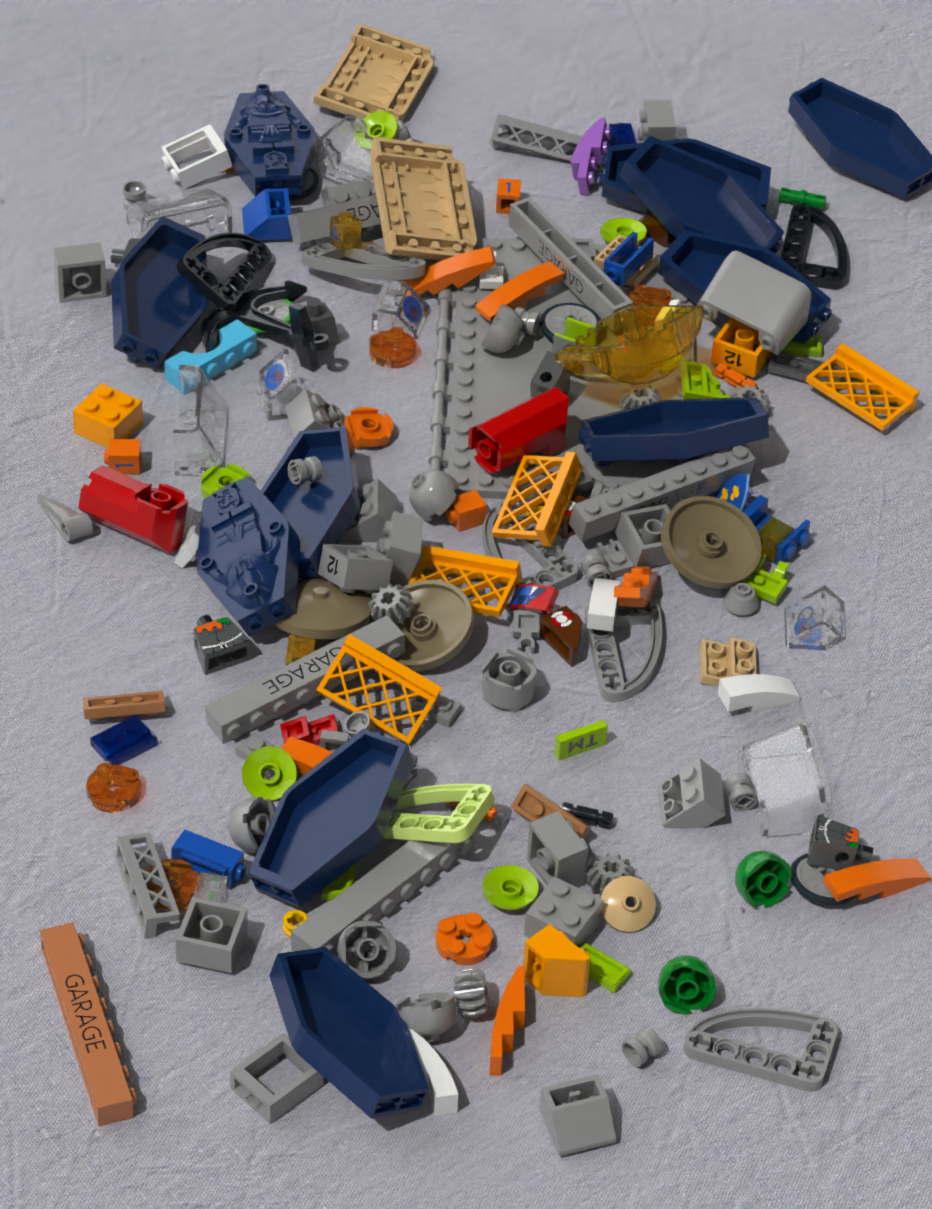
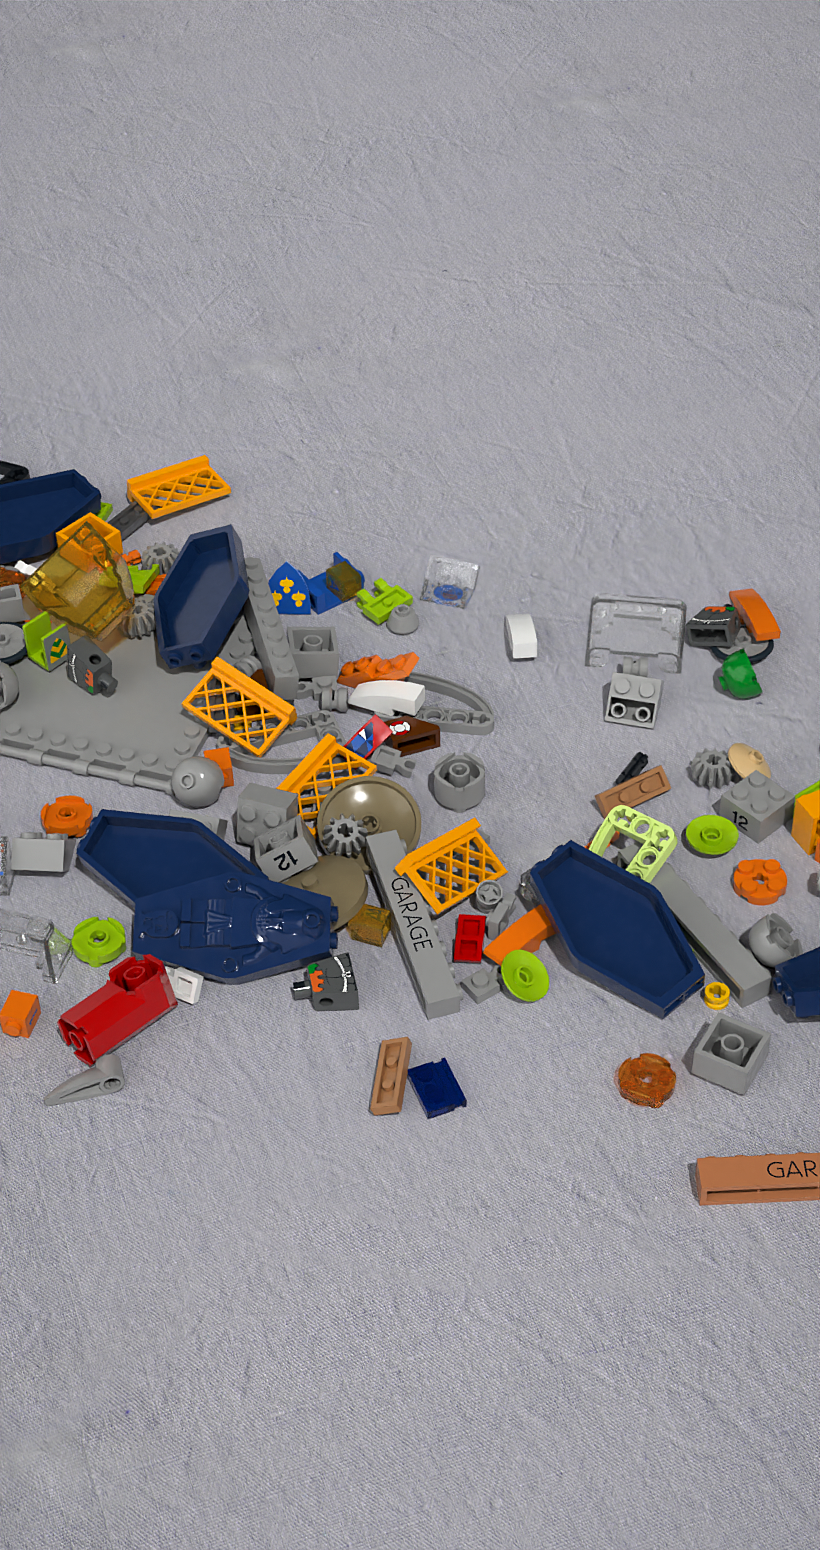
camera: 70 degrees left, 0 degrees up
clear orange plate [86,763,142,813] -> none
light grey fence [115,832,180,938] -> none
blue window [171,829,246,890] -> none
clear brick [193,872,229,904] -> none
light grey cylinder [228,797,276,853] -> none
light grey wheel [288,456,323,485] -> none
red brick [468,387,569,474] -> none
light grey brick [527,811,589,887] -> none
lime tile [554,720,608,761] -> none
dark tan dish [661,496,762,589] -> none
light grey windscreen [696,251,811,355] -> none
tan slope [699,637,756,686] -> none

